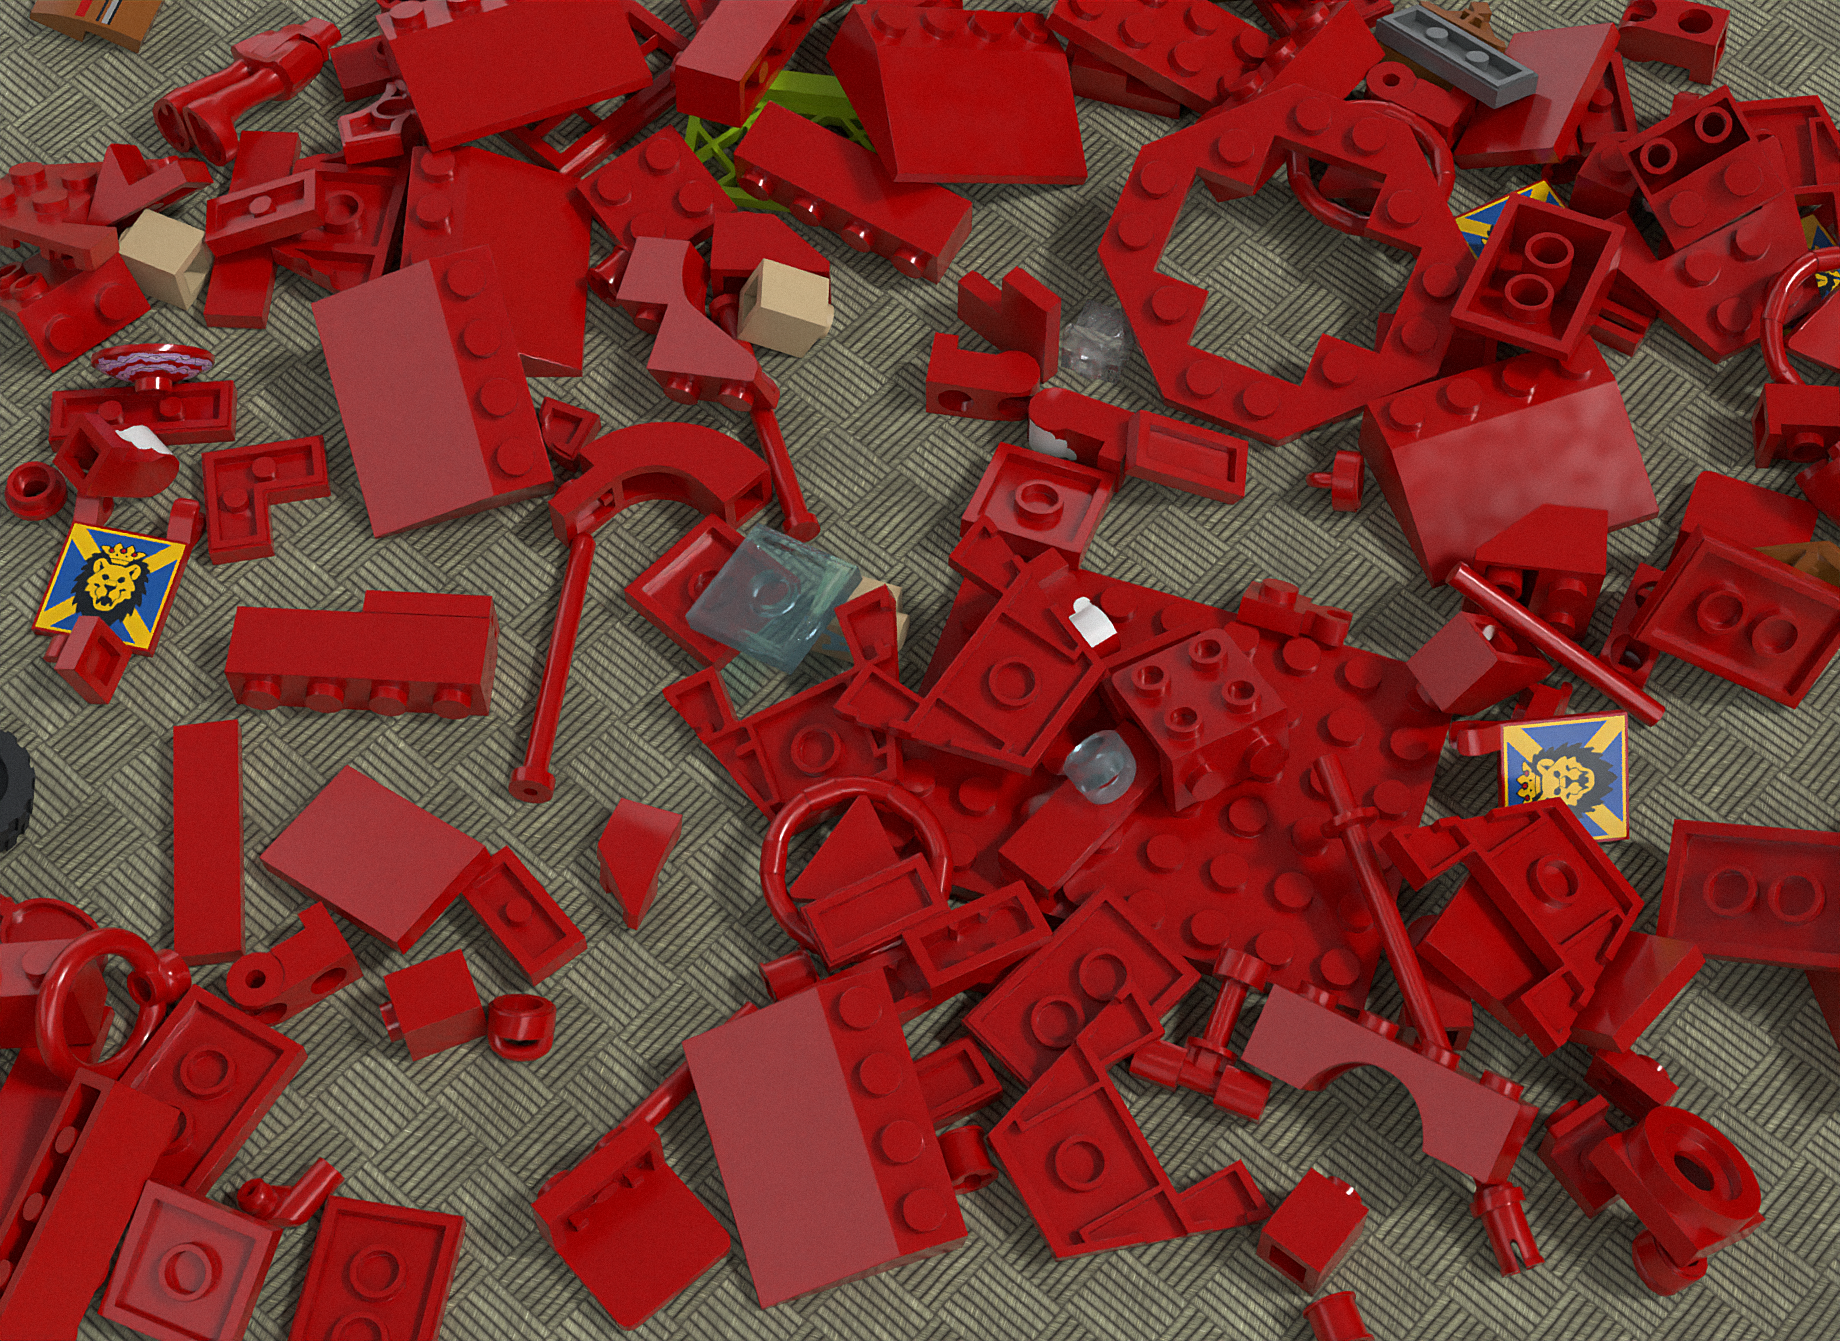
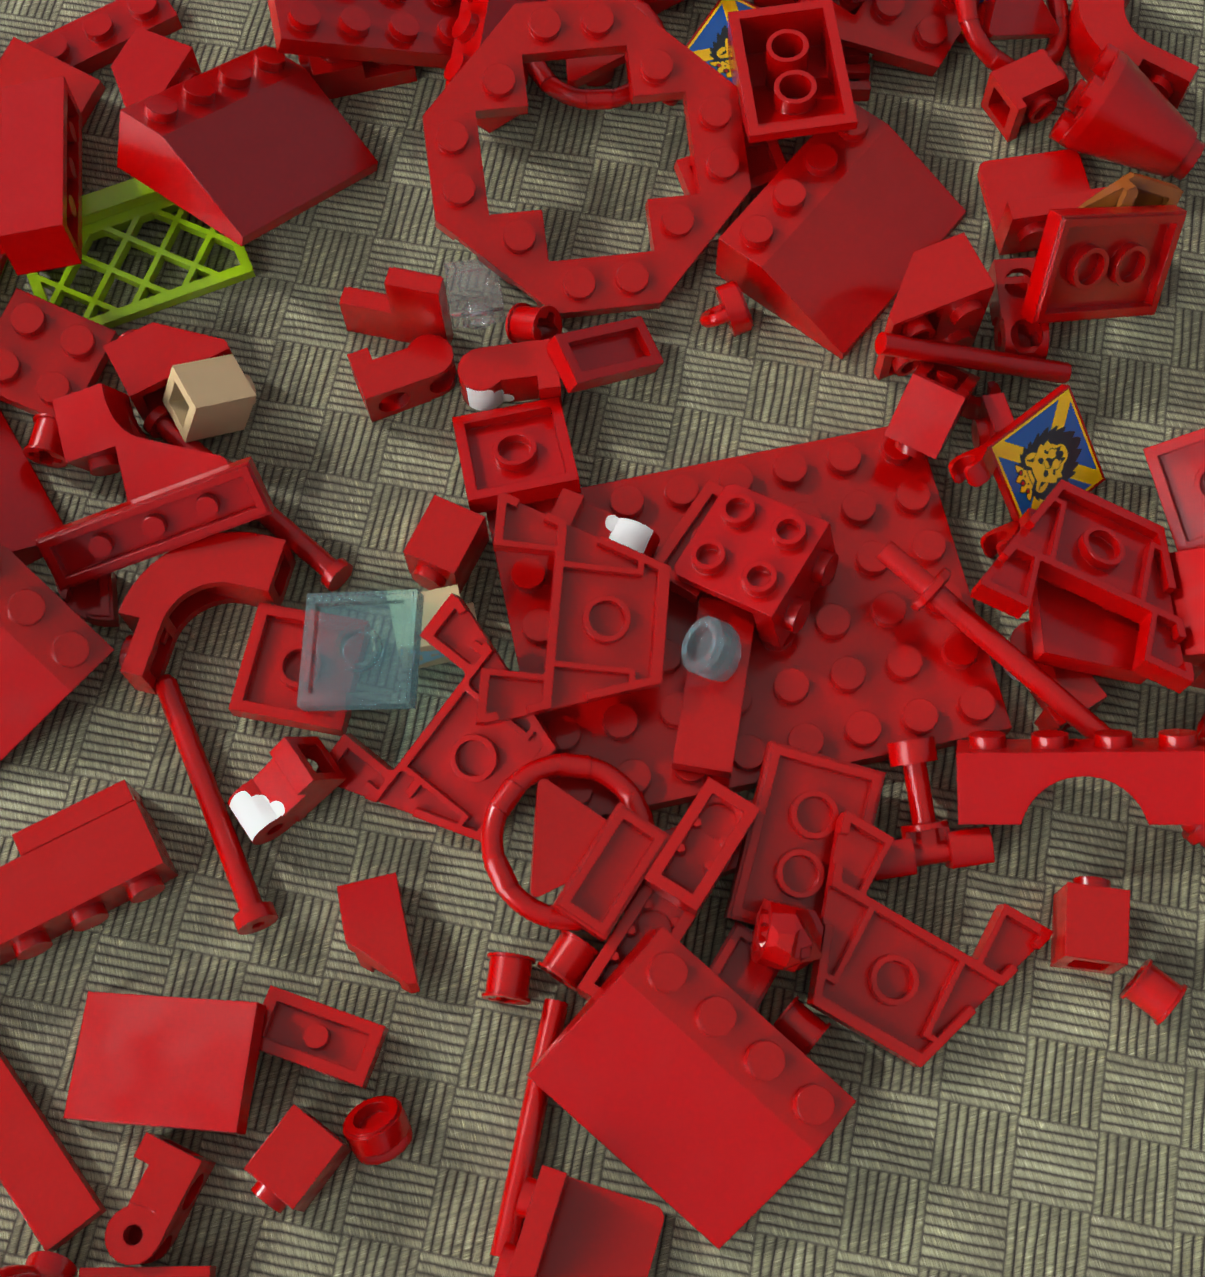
camera: 30 degrees left, 10 degrees up
red brick [733,100,973,285] -> none
red plate [1236,578,1354,647] -> none
none -> red tile [35,456,275,591]
none -> red leg [227,736,346,845]
none -> red brick [403,495,489,594]
none -> red axle [481,952,536,1005]
none -> red axle [505,303,562,343]
none -> red rock [751,899,824,972]

